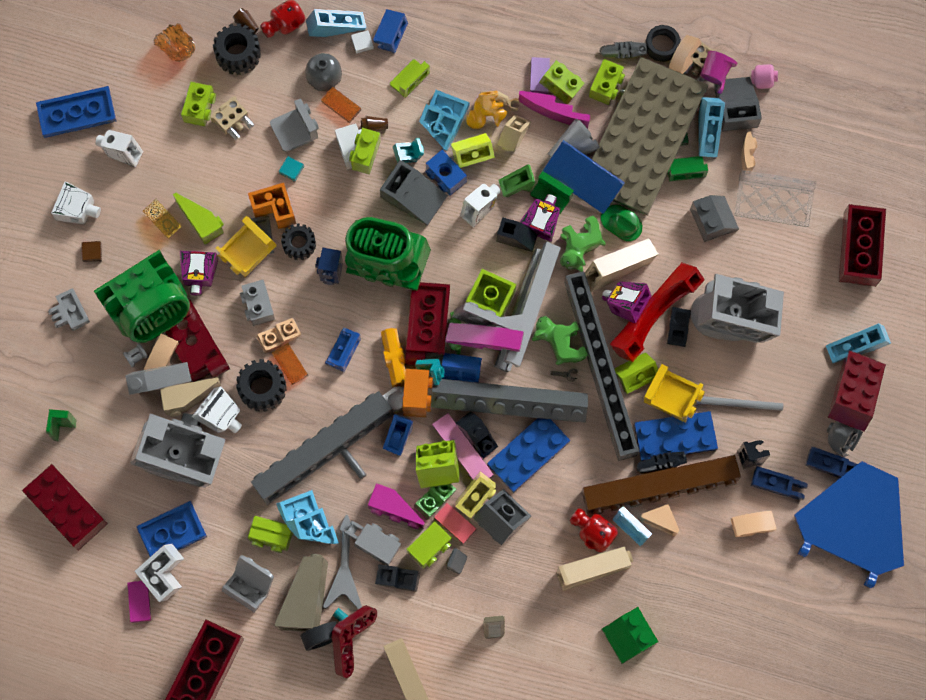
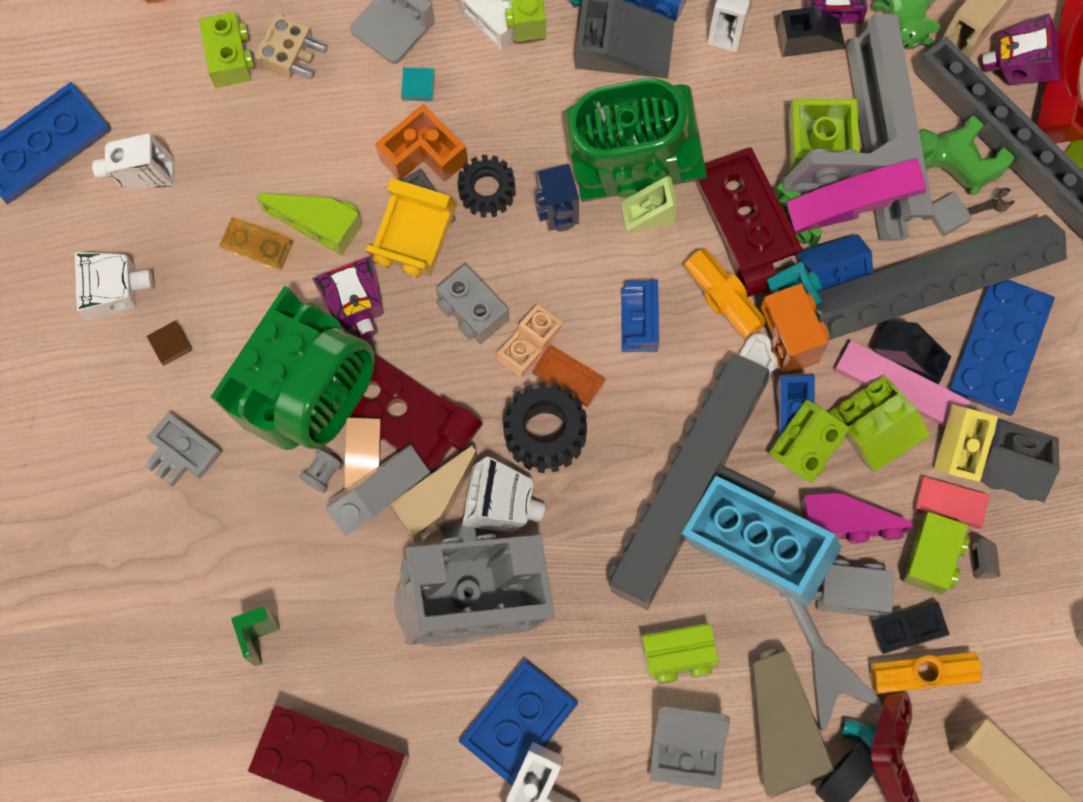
camera: 20 degrees left, 0 degrees up
medium azure slope [276,490,339,544] -> none
bright green slope [414,484,457,519] -> none
none -> yellowish green slope [620,176,678,232]
none -> medium azure brick [682,476,842,607]
none -> lime brick [769,399,850,484]
none -> light orange piece [871,652,982,694]
none -> light grey tile [931,192,972,237]

